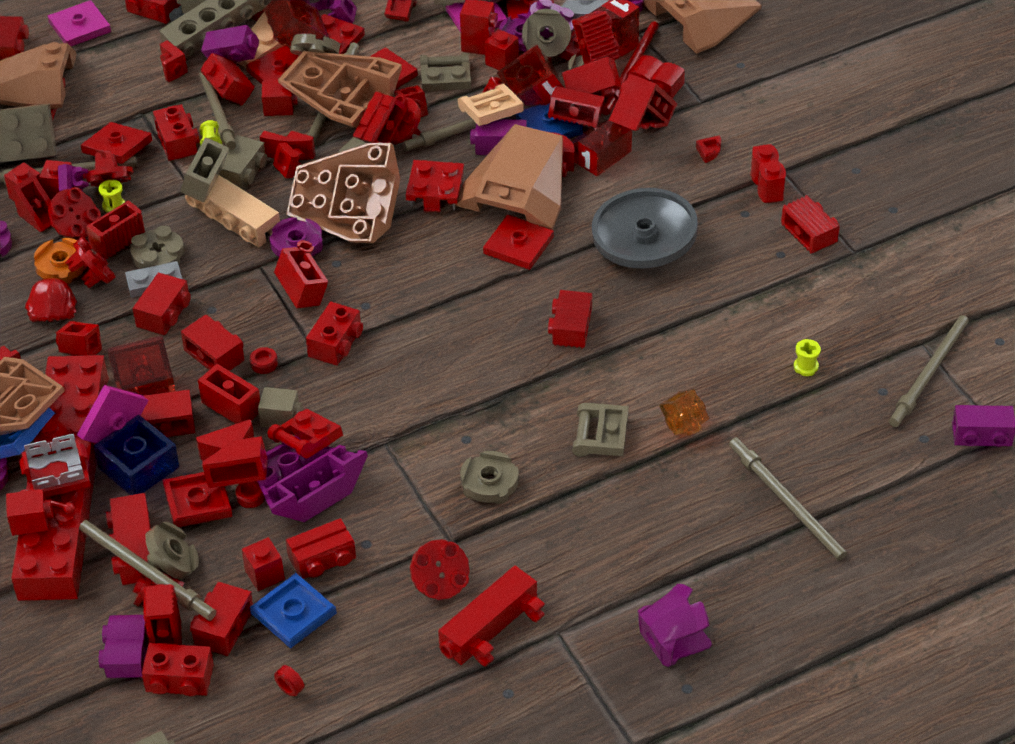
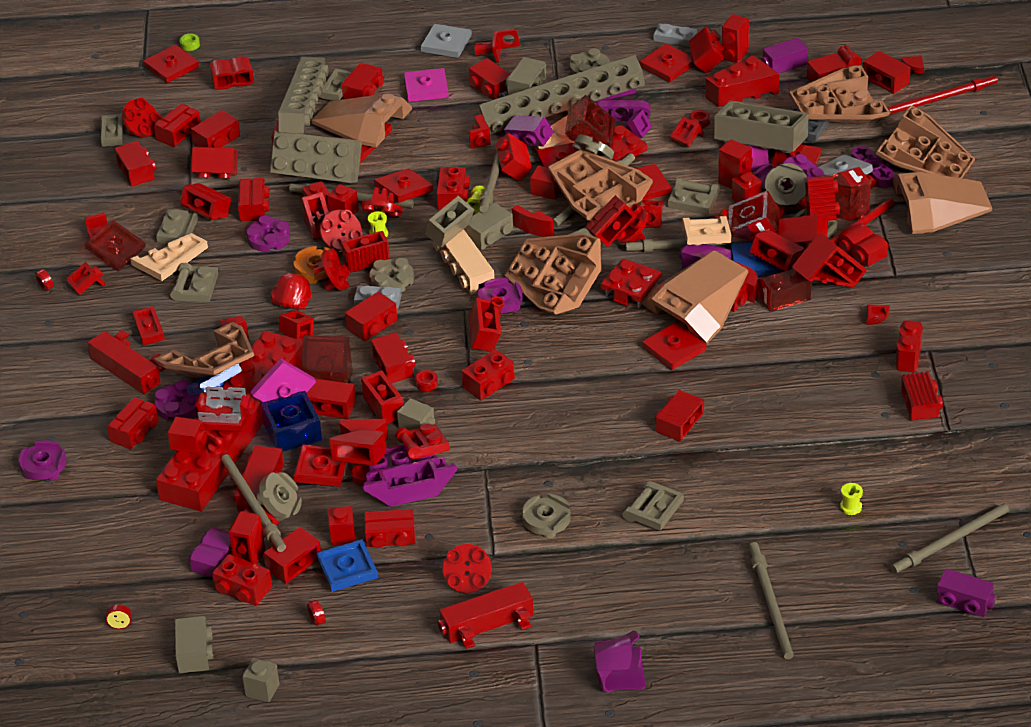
camera: 25 degrees right, 5 degrees down
magenta tile [58,164,89,192] -> none
red tile [273,142,305,179] -> none
dark grey dish [592,188,698,269] -> none
clear orange brick [659,389,710,436] -> none

